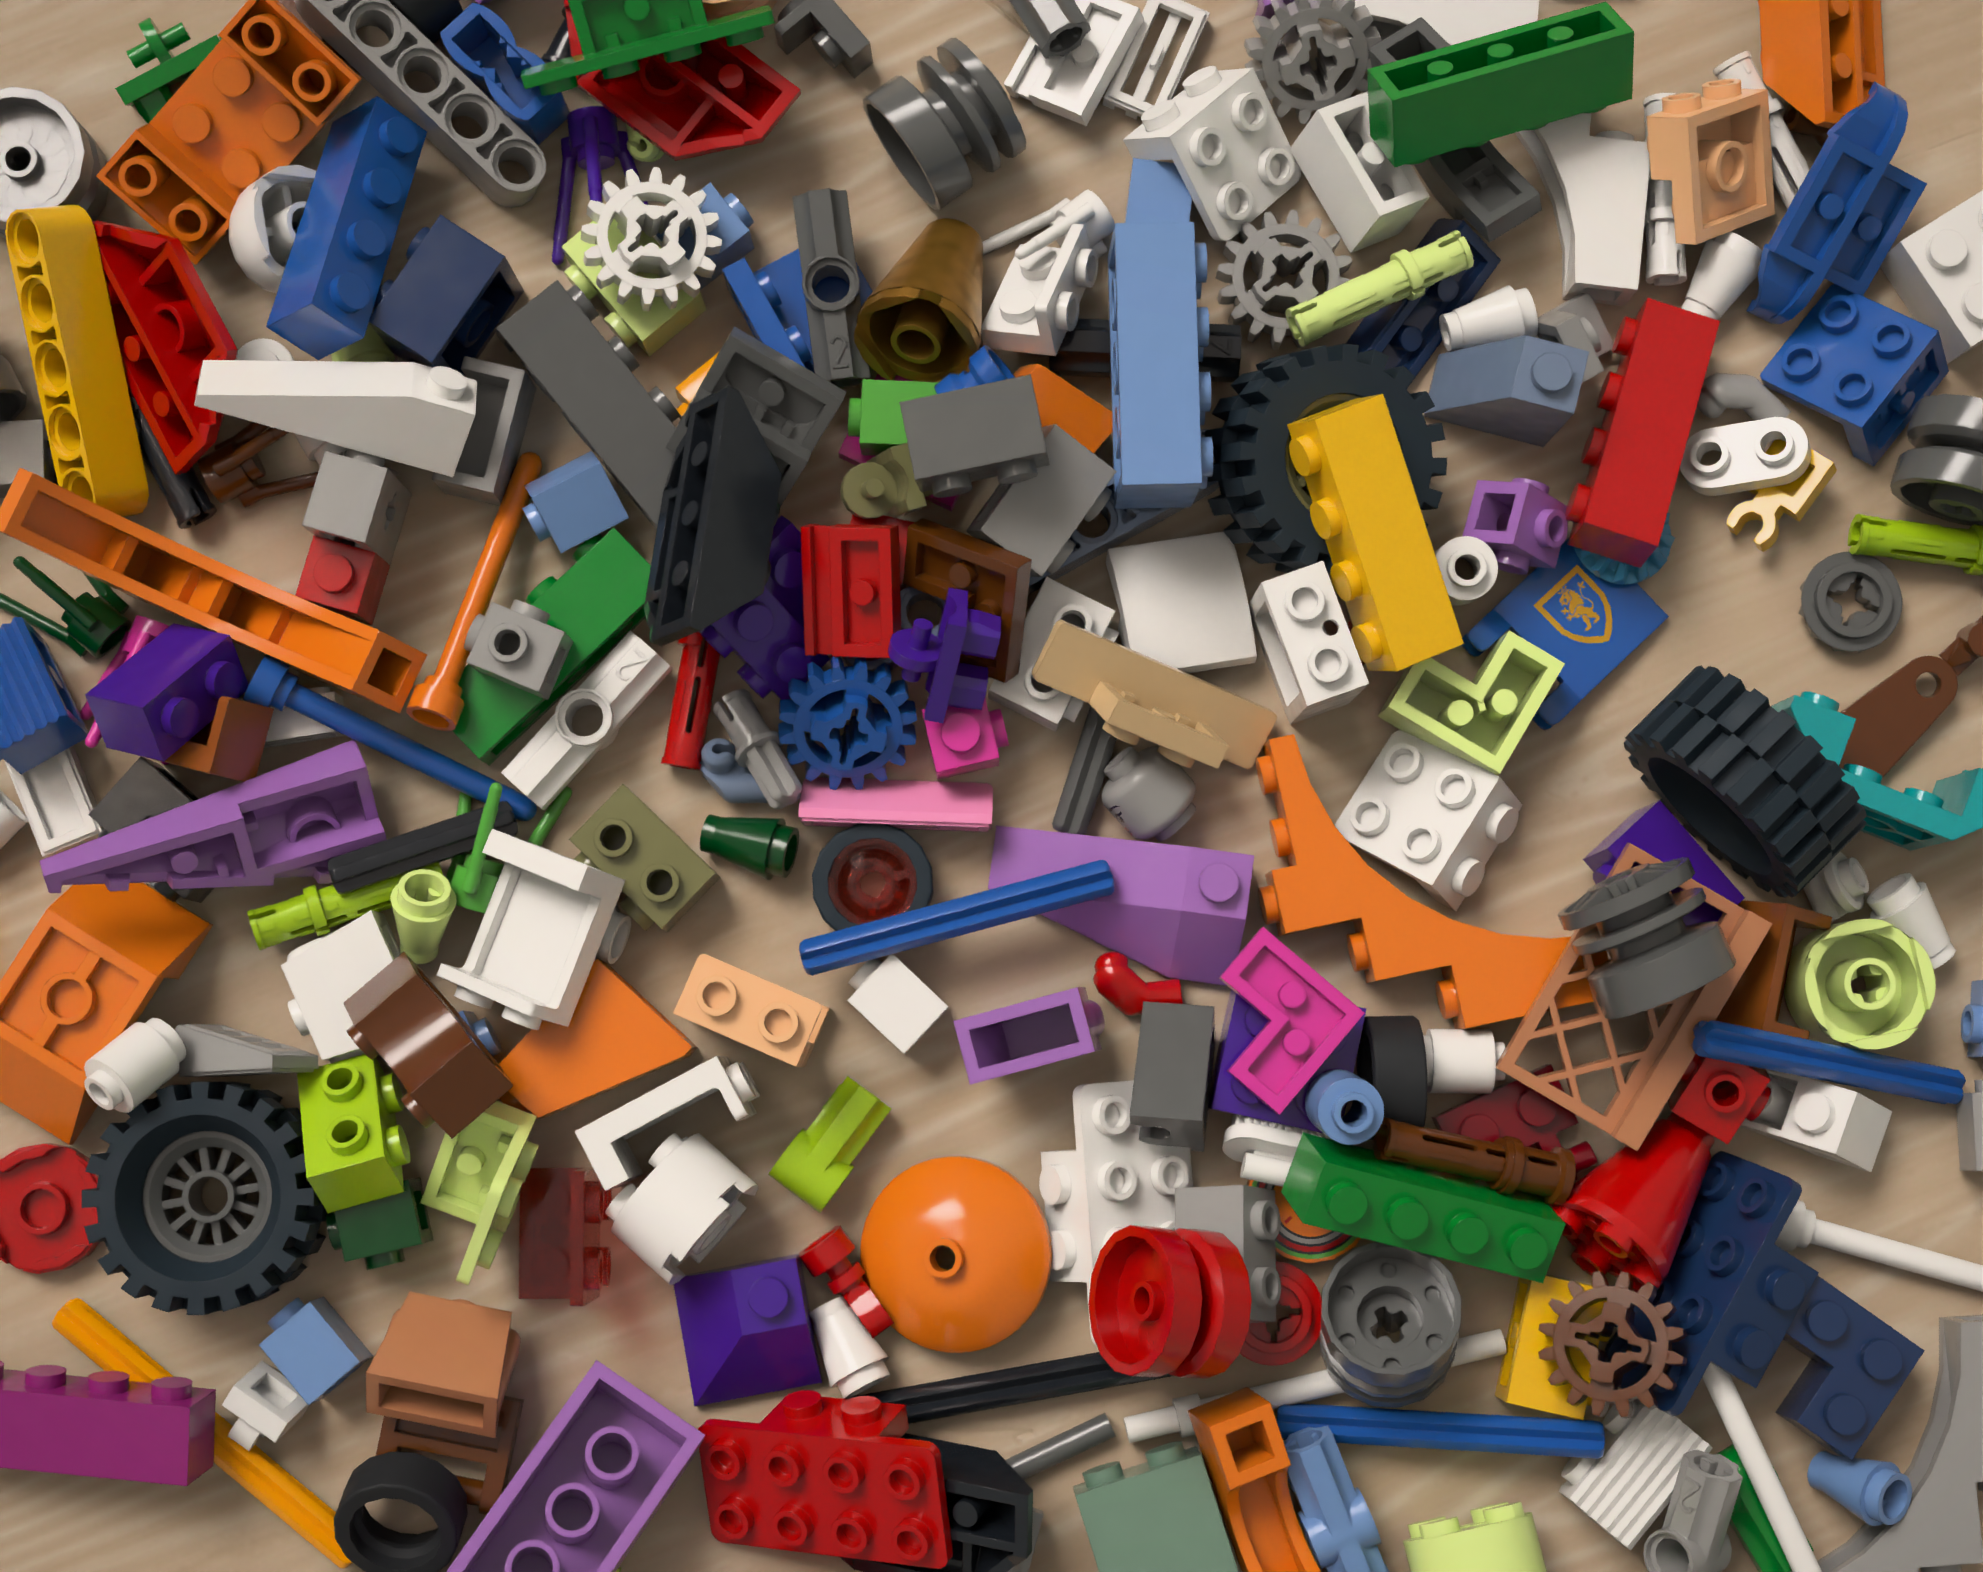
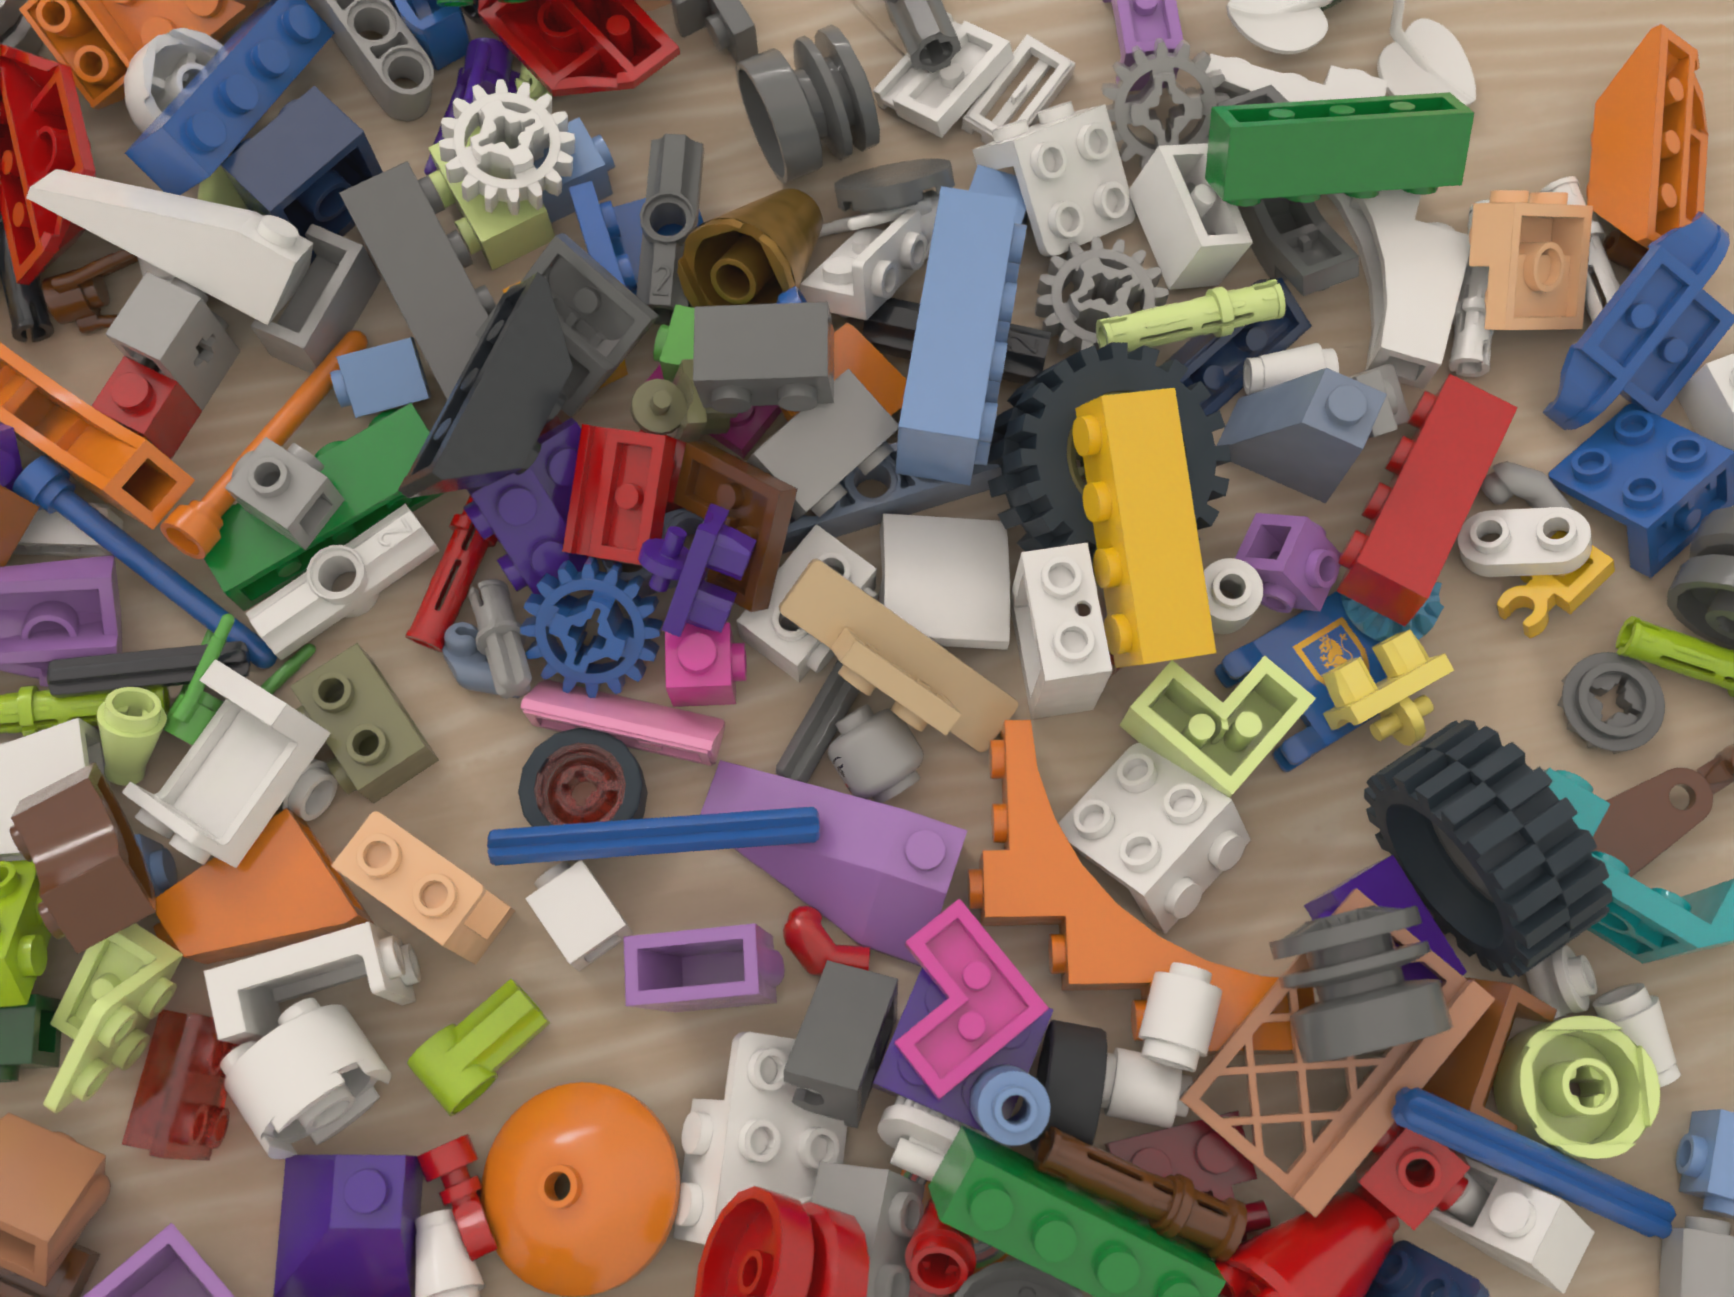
camera: 15 degrees right, 10 degrees down
dark green cone [700,814,799,880] -> none
white cone [1681,231,1762,320] -> none
none -> dark grey tile [834,158,955,213]
none -> red cone [905,1197,977,1295]
none -> white brick [1138,962,1223,1072]
none -> light yellow hips [1322,629,1454,746]

